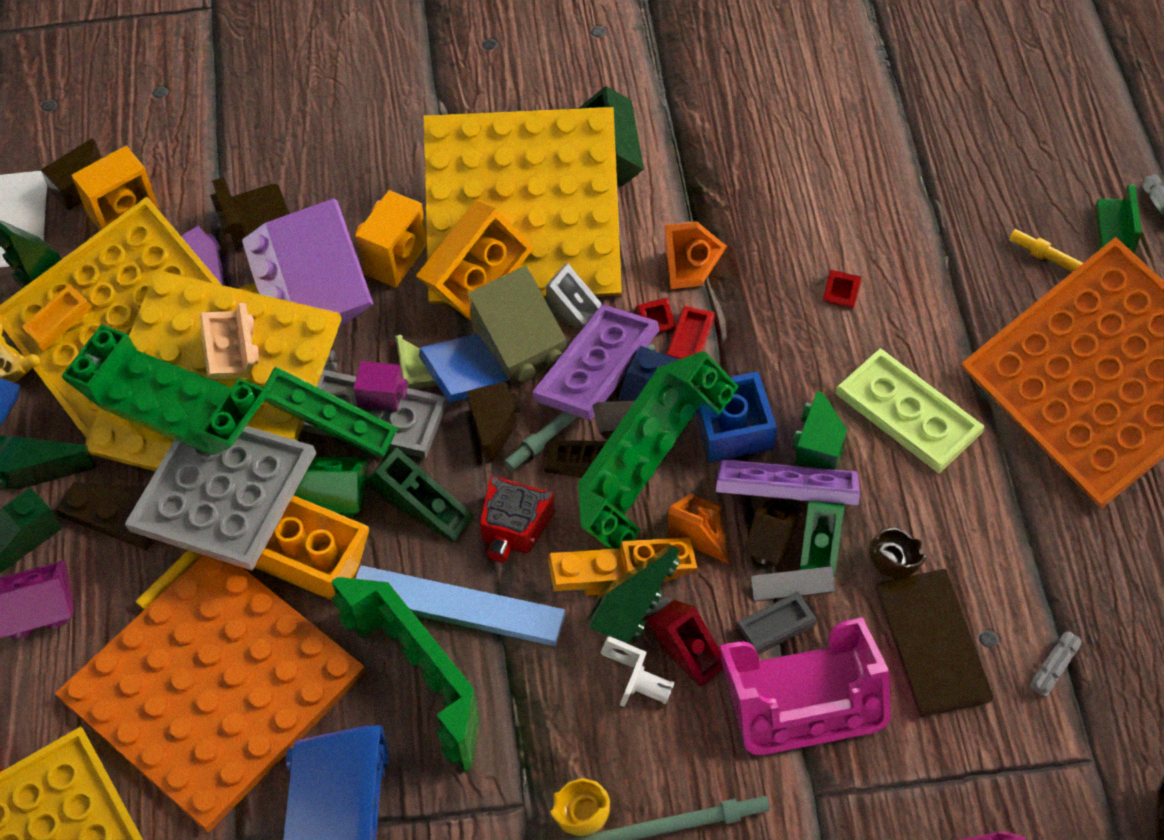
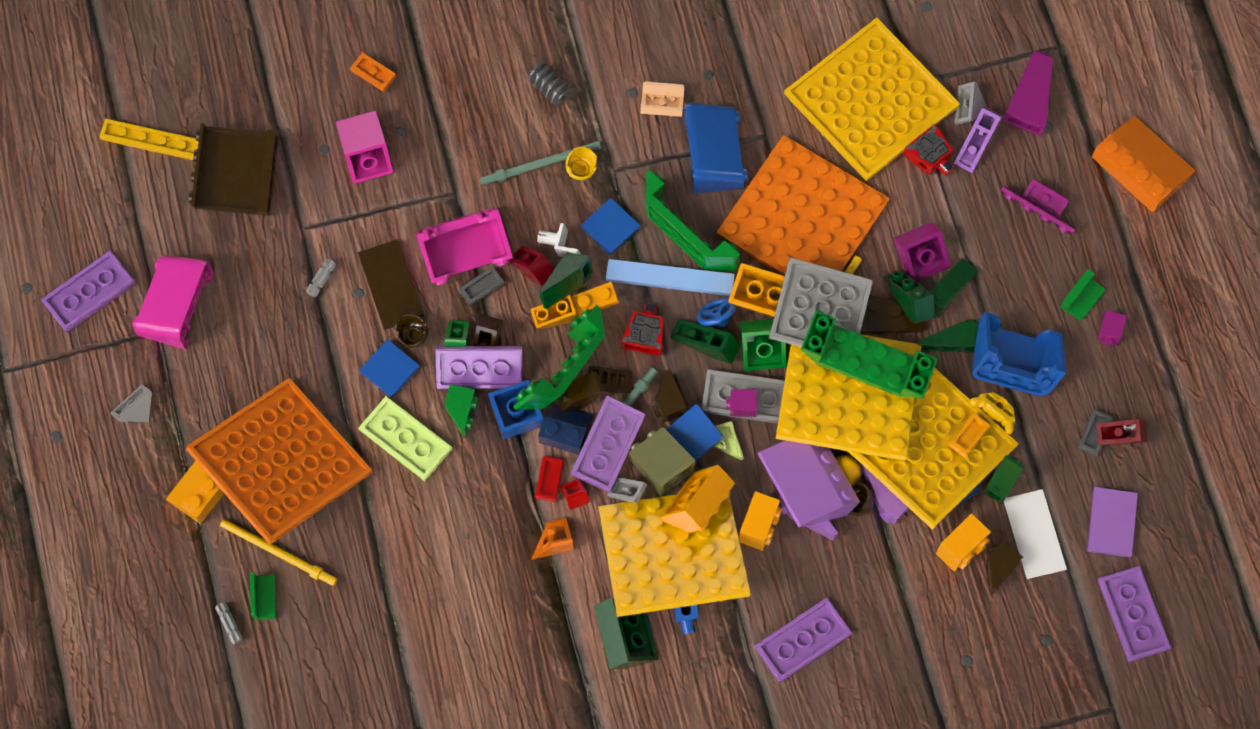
camera: 170 degrees right, 15 degrees up
light nougat bracket [199,303,259,379] -> none
dark brown bracket [210,177,290,249] -> none
green tile [263,366,398,460] -> none
orange slope [667,493,731,565] -> none
light grey sticker [751,566,835,601] -> none
red slope [822,269,862,308] -> none
none -> blue tile [359,339,420,399]
none -> blue tile [581,198,640,256]
none -> blue piece [697,298,737,328]
none -> medium lavender tile [754,597,853,683]
none -> dark brown hair [849,481,875,517]
none -> dark green slope [884,270,935,323]

